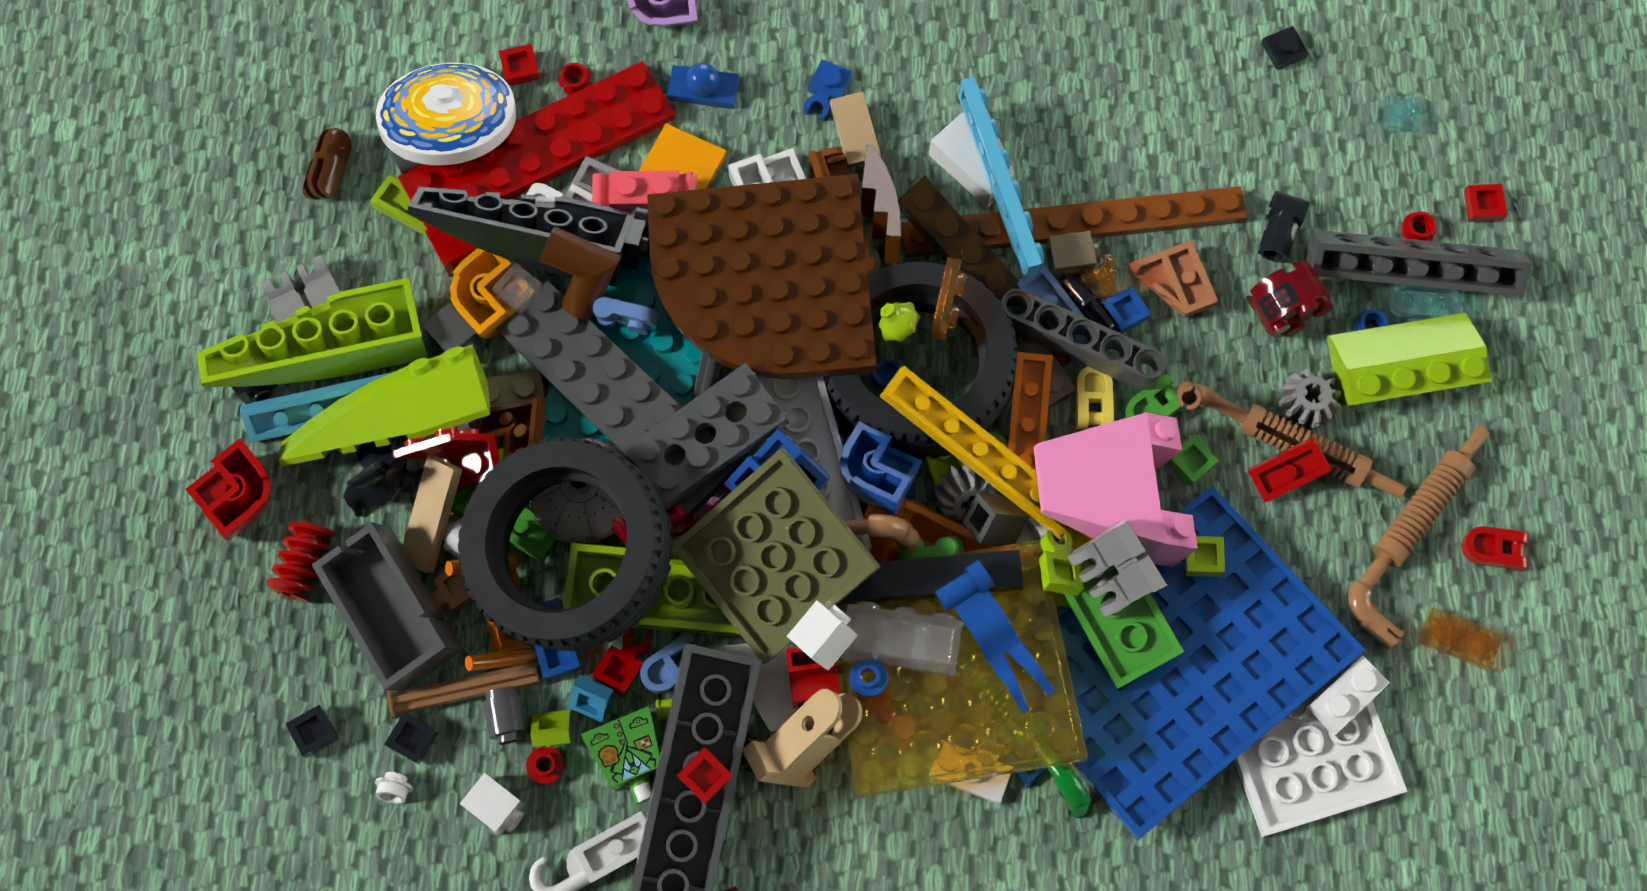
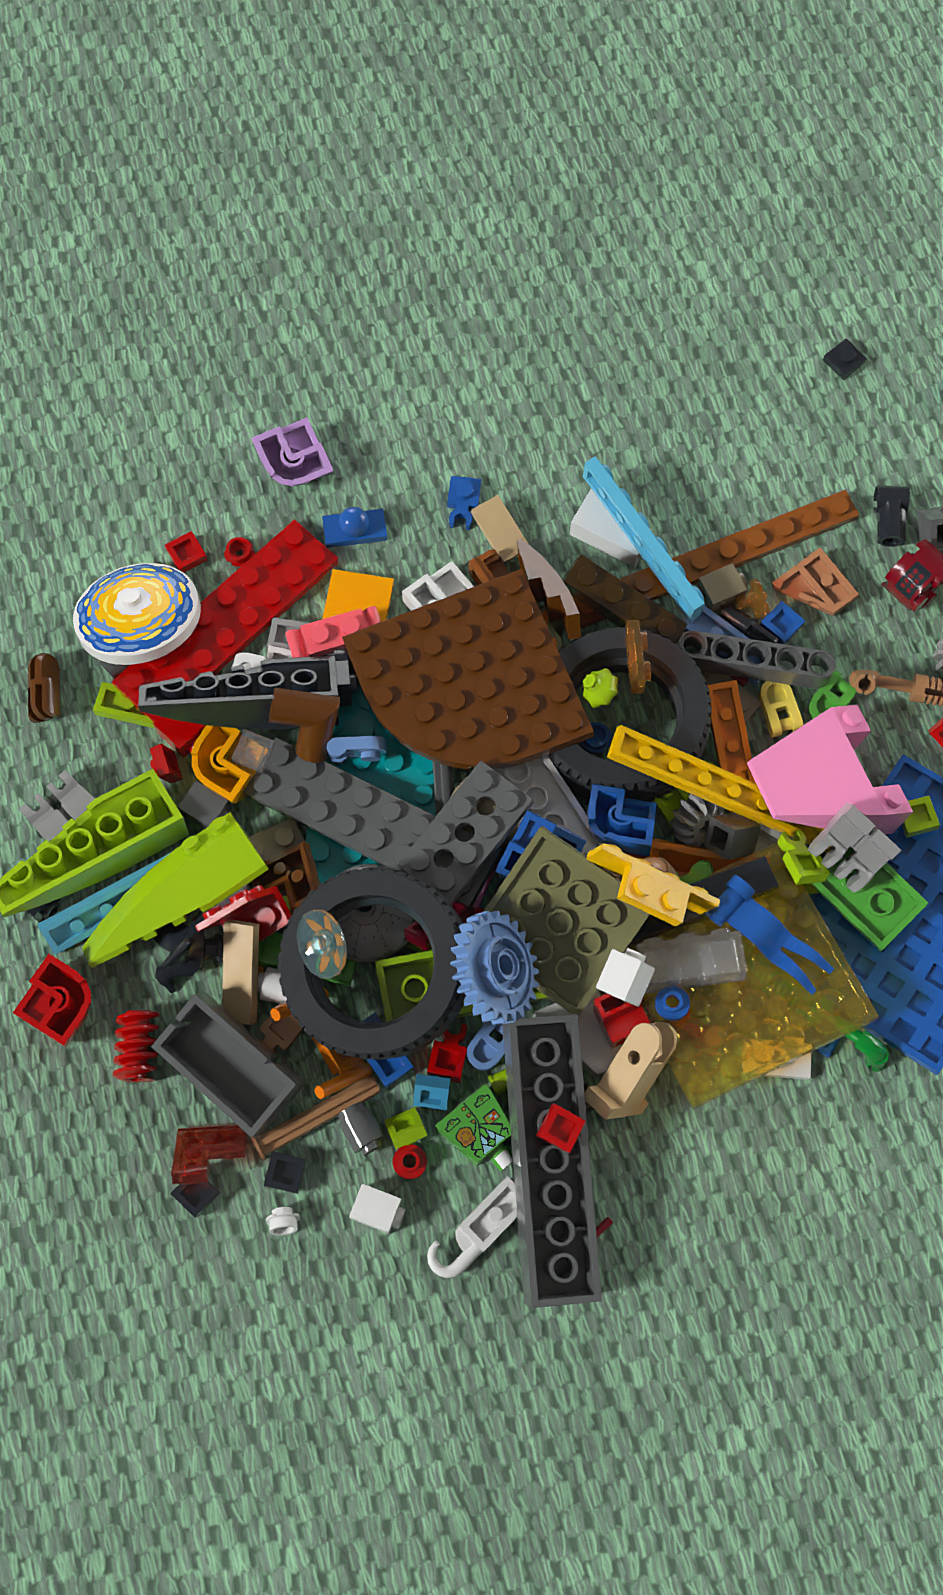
camera: 15 degrees left, 0 degrees up
bright green plate [1167,435,1218,487] -> none
none -> red plate [149,743,183,784]
none -> clear red plate [171,1125,247,1184]
none -> clear light blue dish [297,909,347,979]
none -> medium blue gear [450,911,539,1025]
none -> yellow bracket [586,843,720,926]

